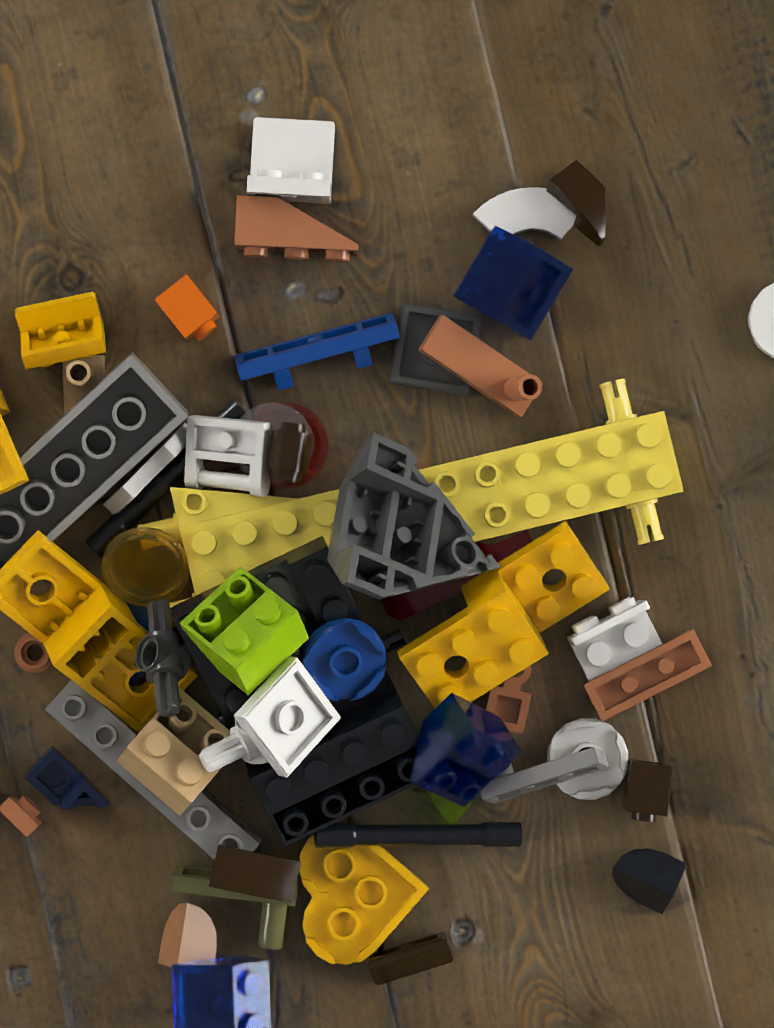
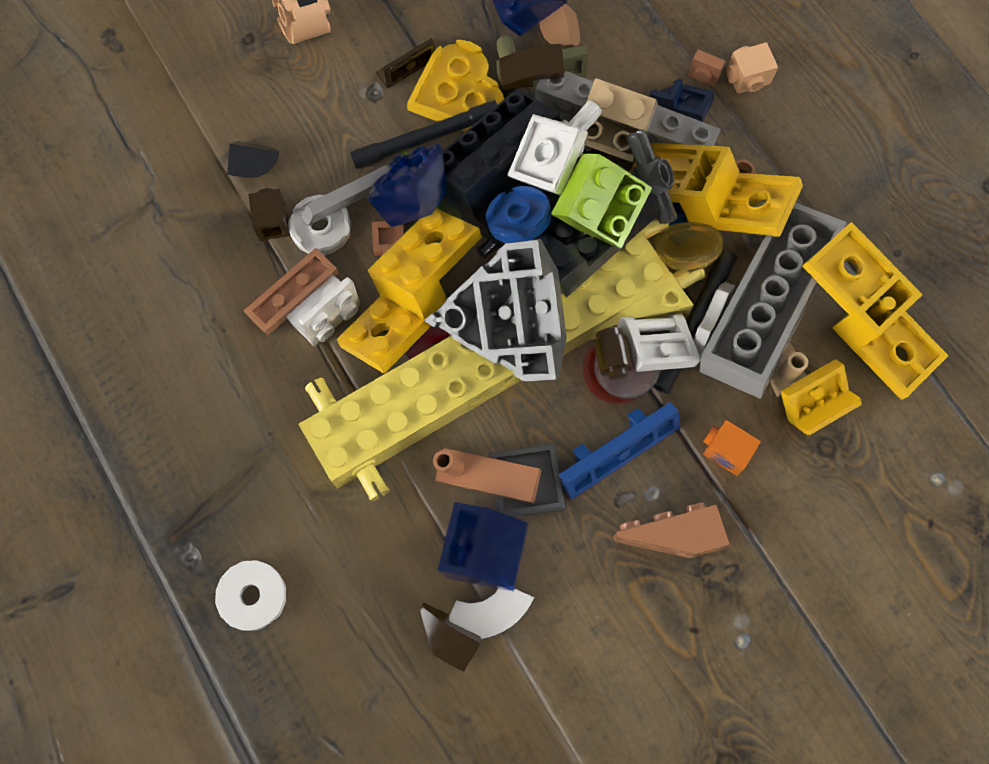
camera: 160 degrees right, 15 degrees down
white bracket [246,117,335,204] -> none

